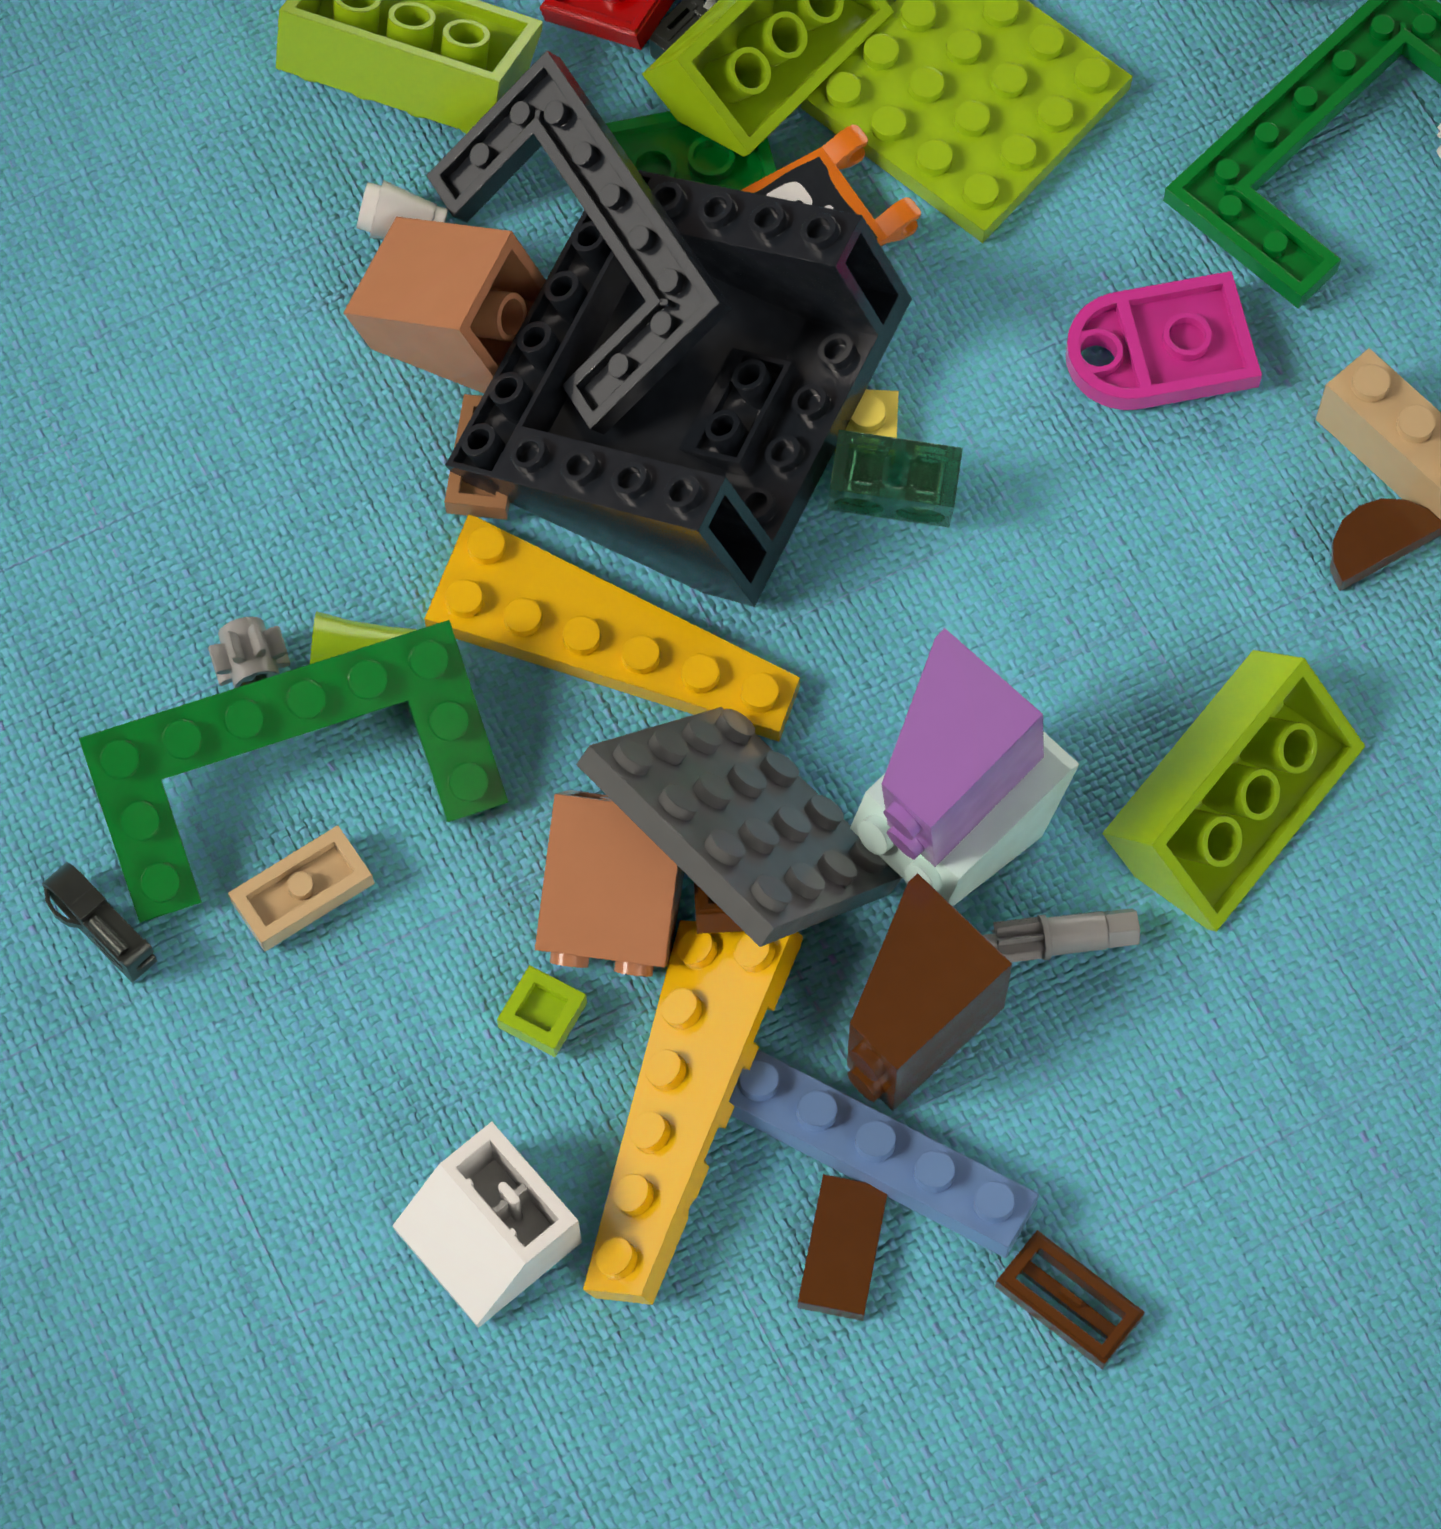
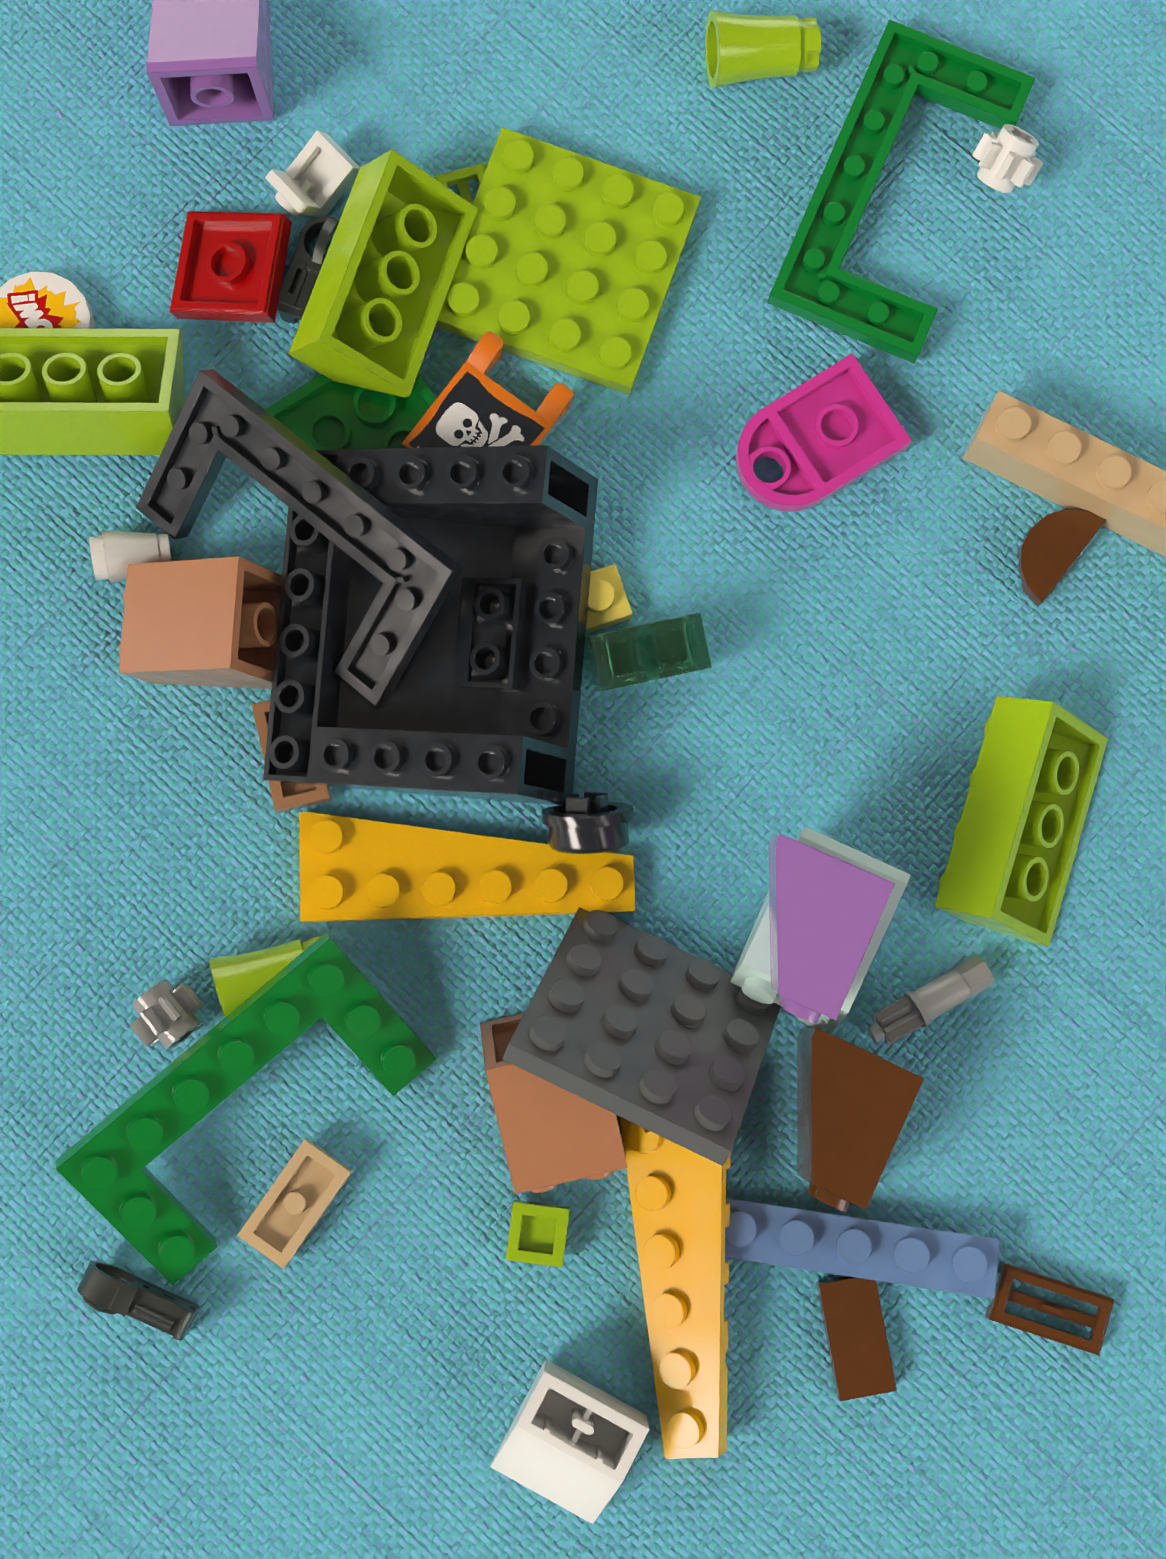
camera: 25 degrees left, 15 degrees up
none -> black piece [542,792,634,854]

